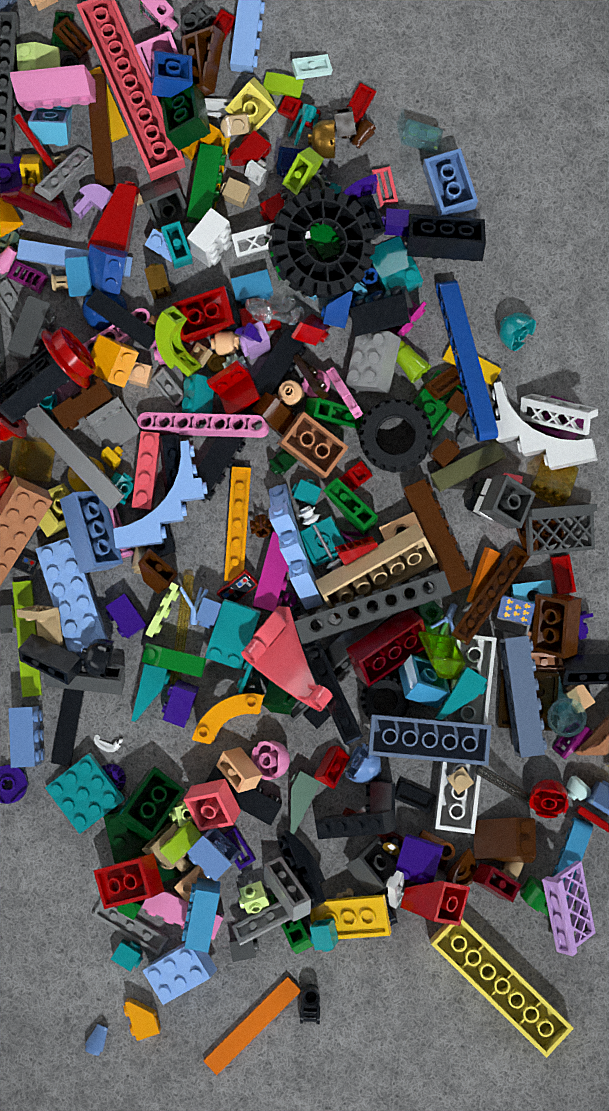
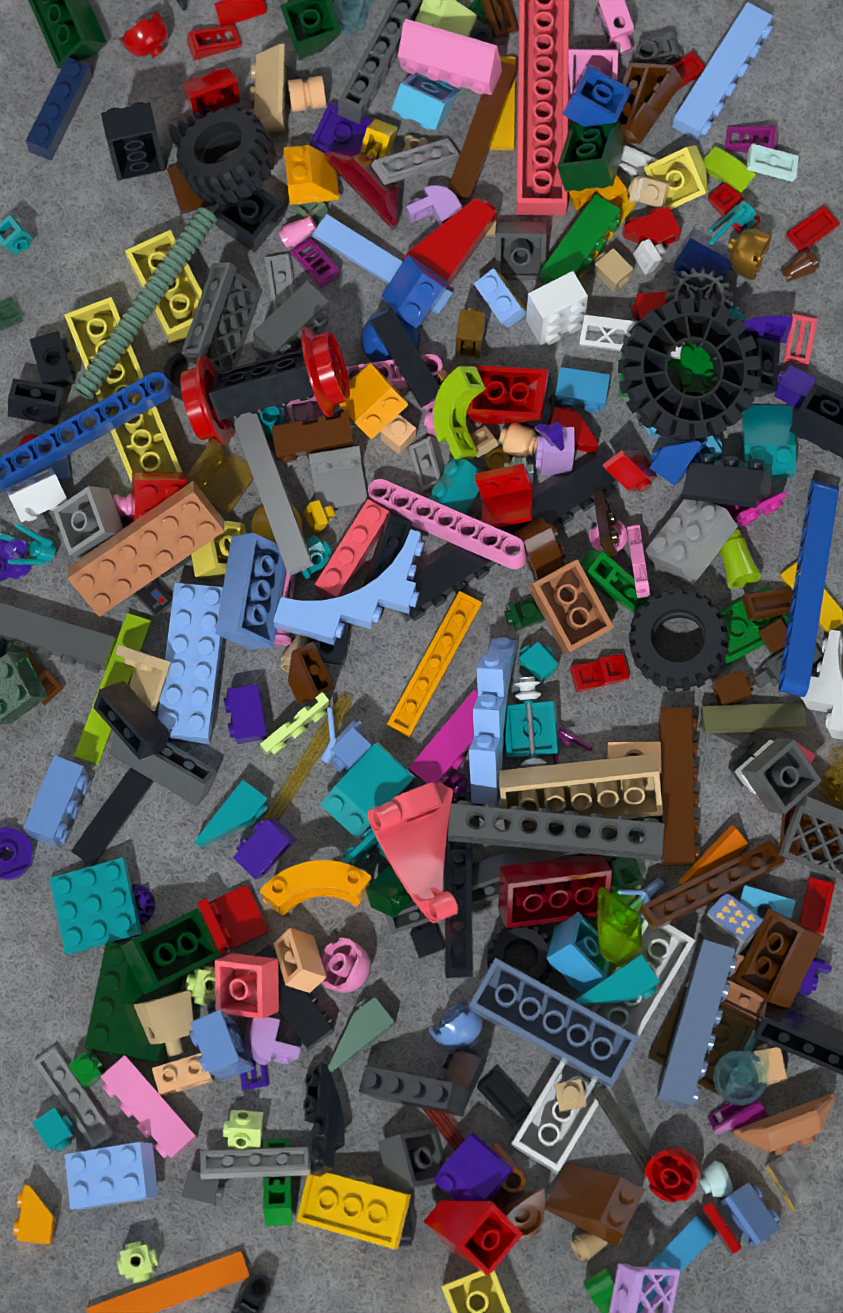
camera: 25 degrees right, 10 degrees down
red bar [13,114,57,172] -> none
tan bush [51,274,68,291] -> none
dark azure slope [64,256,93,297] -> none
black cylinder [81,639,114,679] -> none
red slope [93,853,165,909] -> none
white piece [94,735,123,752] -> none
green slope [142,643,207,677] -> none
lime slope [160,820,203,865] -> none
teal brick [161,221,193,269] -> none
dark azure brick [182,877,221,953] -> none
tile [217,569,258,602] -> none
clear piece [245,295,304,325] -> none
reddish brown gear [250,514,274,538] -> none
light grey brick [264,857,311,922] -> none
light nougat head [278,380,305,406] -> none
lime slope [282,147,324,195] -> none
teal brick [310,918,339,952] -> none
red slope [314,746,350,789] -> none
green slope [323,478,378,536] -> none
brick [334,107,356,139] -> none
red slope [334,536,378,565] -> none
blue bush [360,268,378,287] -> none
tile [382,837,402,855] -> none
white plate [386,871,405,909] -> none
dark red brick [471,863,521,903] -> none
none -> yellowish green brick [117,1241,158,1283]
none -> red bracket [197,885,268,955]
none -> lavender brick [244,1017,300,1065]
none -> magenta slope [725,126,779,153]

